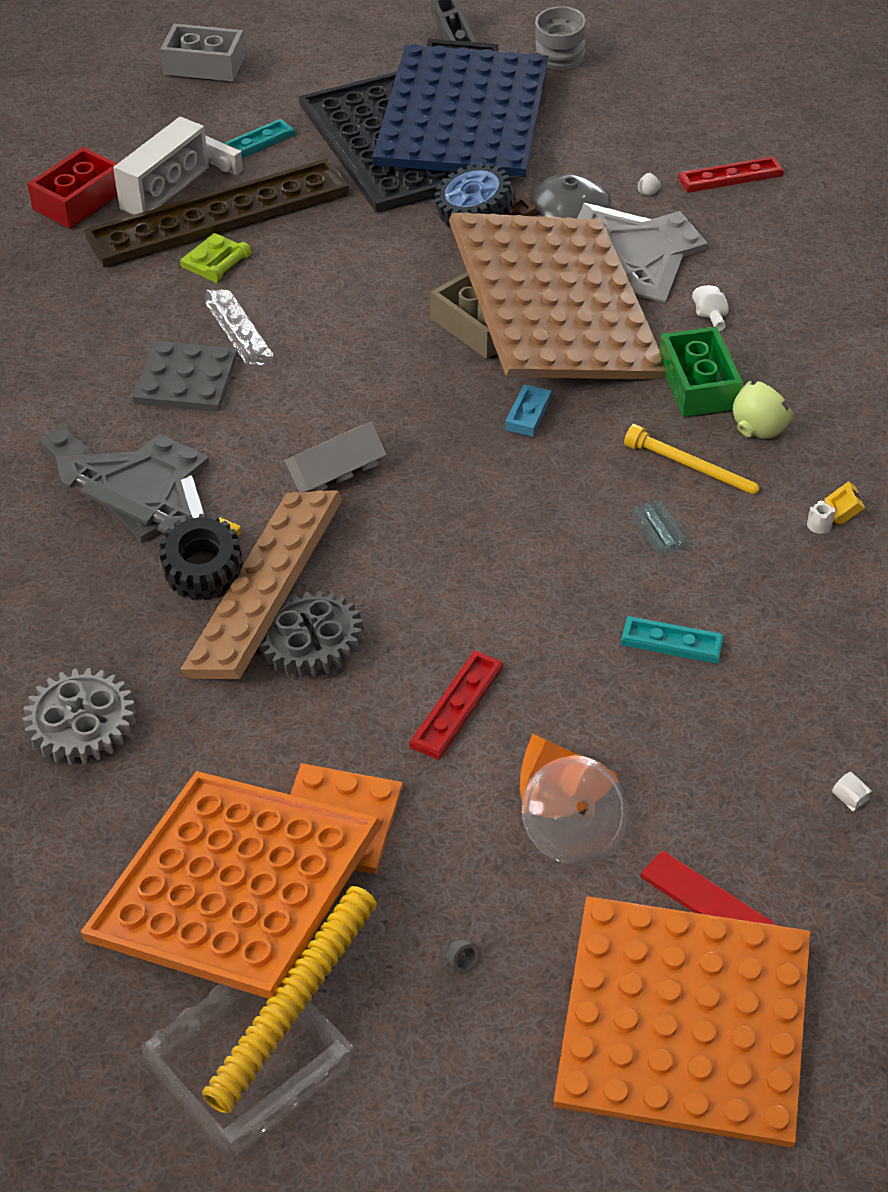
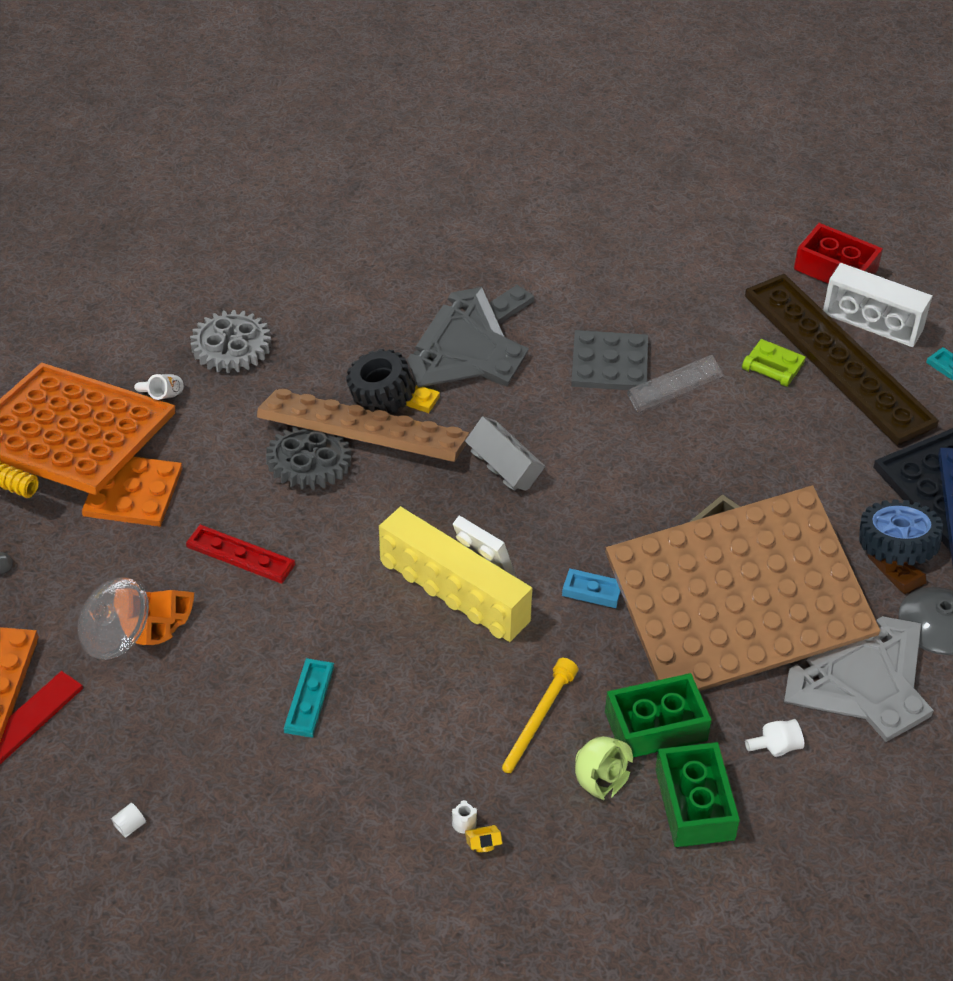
camera: 85 degrees right, 0 degrees up
white plate [205,136,243,175] -> none
clear light blue tile [631,499,687,555] -> none
none -> white piece [134,374,184,400]
none -> light yellow brick [379,506,532,642]
none -> white plate [453,515,517,578]
none -> green brick [655,742,740,847]

